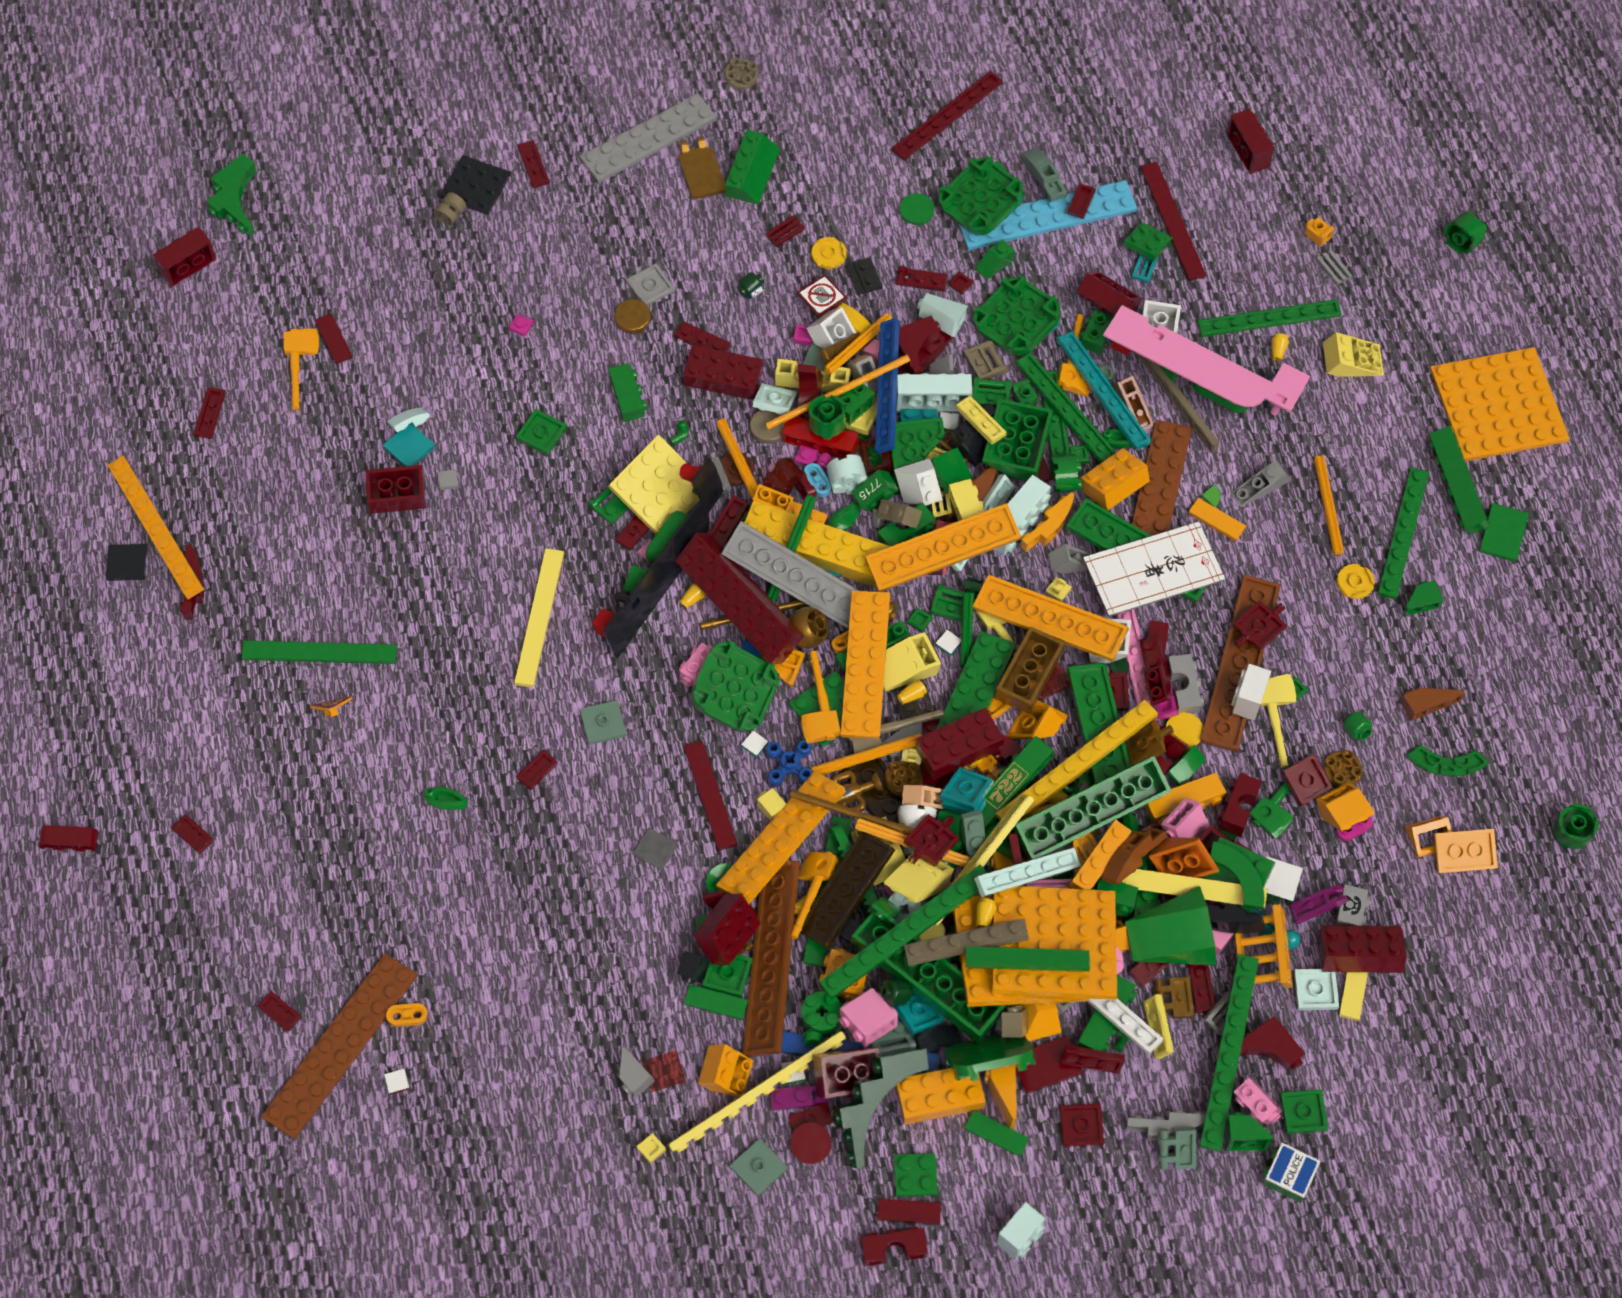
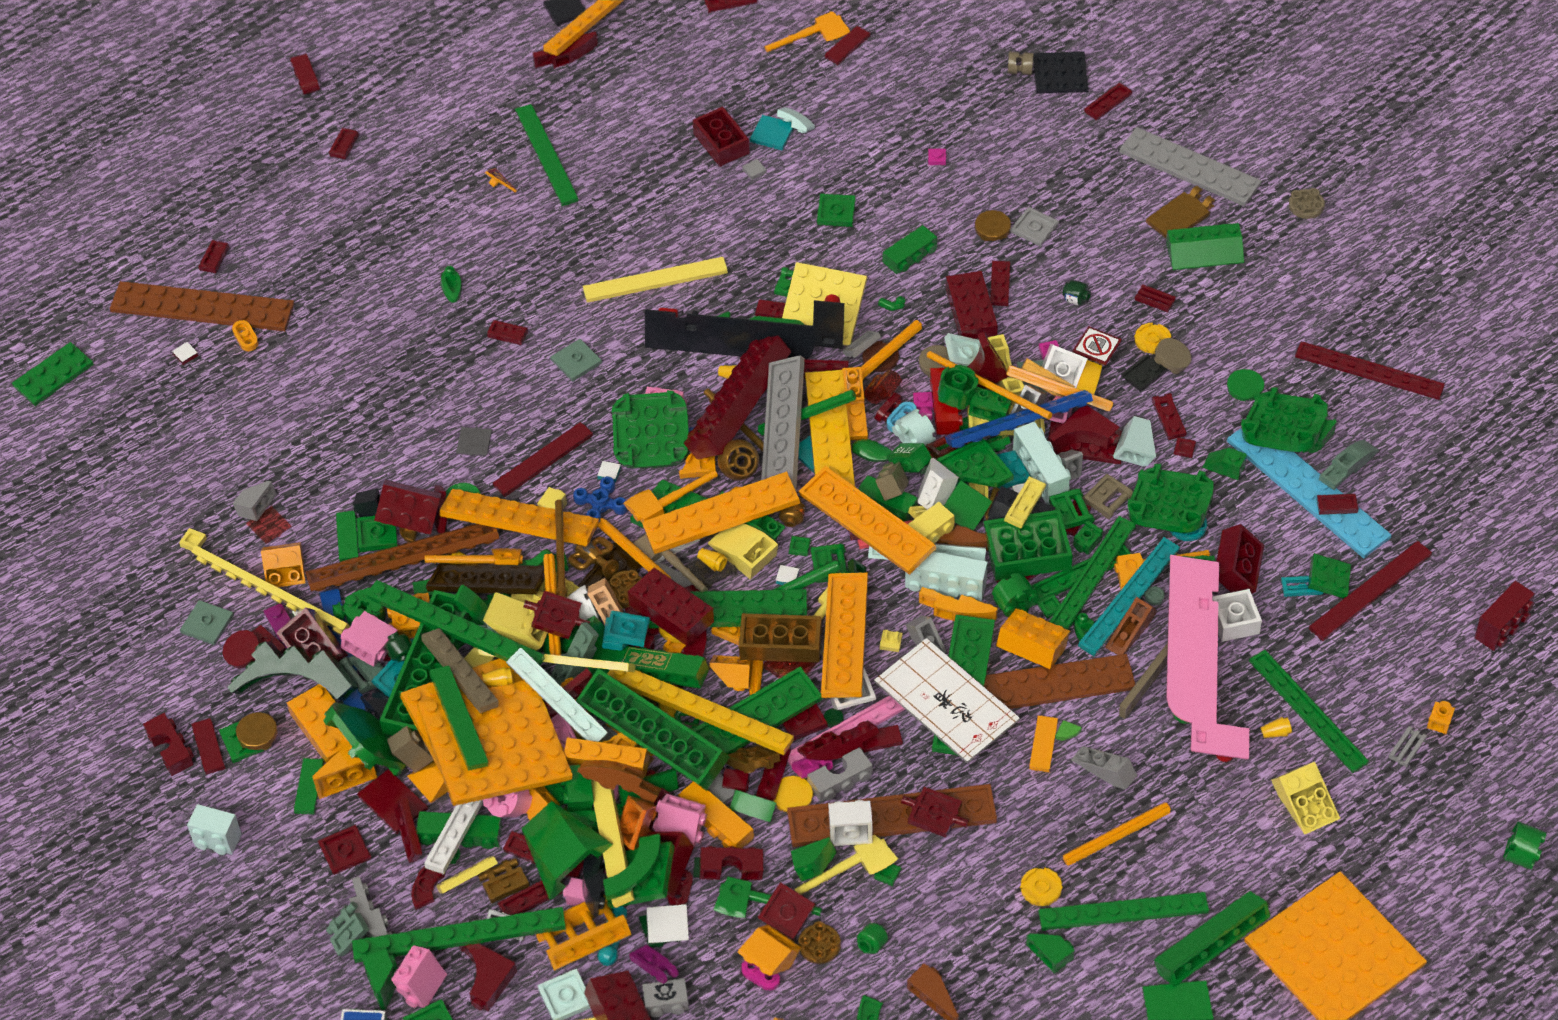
camera: 70 degrees right, 10 degrees down
none -> green plate [12,342,94,406]
none -> pearl gold tile [236,712,277,750]
none -> dark red tile [411,866,445,910]
none -> green slope [791,837,837,882]
none -> dark tan tile [1154,338,1191,374]

